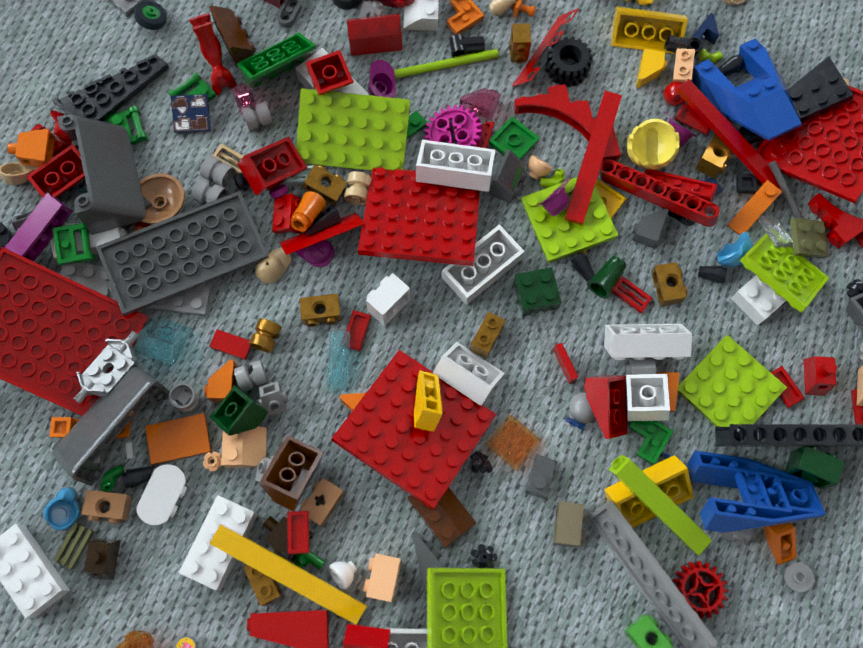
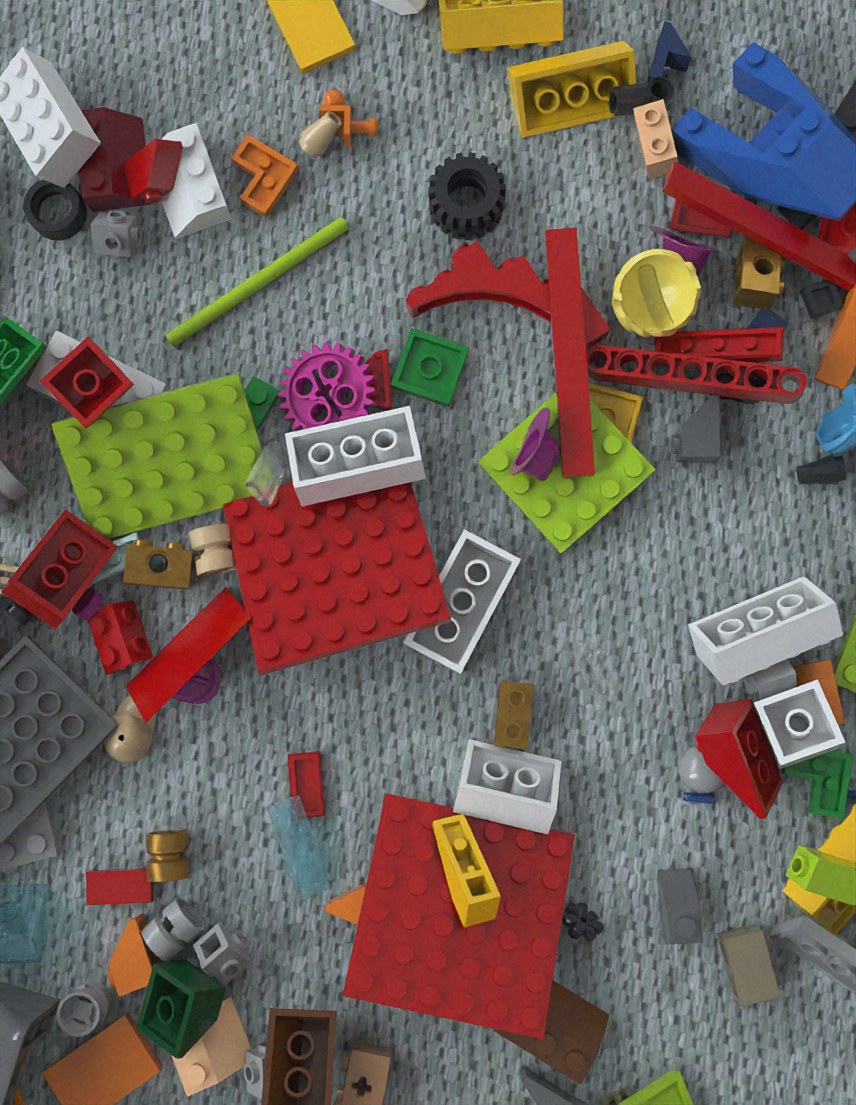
camera: 15 degrees left, 10 degrees up
light nougat plate [203,452,222,472] -> none
orange plant [291,191,326,232] -> none
pearl gold brick [299,293,341,327] -> none
black slope [304,205,342,236] -> none
red slope [346,14,403,56] -> none
white brick [366,273,410,326] -> none
magenta piece [368,60,396,98] -> none
black piece [449,34,485,58] -> none
clear pink slope [459,88,501,120] -> none
black plant [471,544,497,569] -> none
clear orange plate [485,414,541,470] -> none
dark grey slope [491,149,527,203] -> none
pearl gold brick [509,23,531,63] -> none
red piece [512,8,579,87] -> none
dark green brick [513,267,562,316] -> none
light nougat brick [529,156,553,180] -> none
lime arm [540,169,565,187] -> none
red tile [553,343,578,384] -> none
black cone [571,253,595,282] -> none
dark green plant [587,256,626,299] -> none
red tile [612,276,653,313] -> none
yellow slope [636,48,667,88] -> none
pearl gold brick [651,262,687,306] -> none
red brick [663,81,685,106] -> none
lime arm [698,49,723,63] -> none
black cone [718,55,745,76] -> none
none -> clear tile [245,438,290,506]

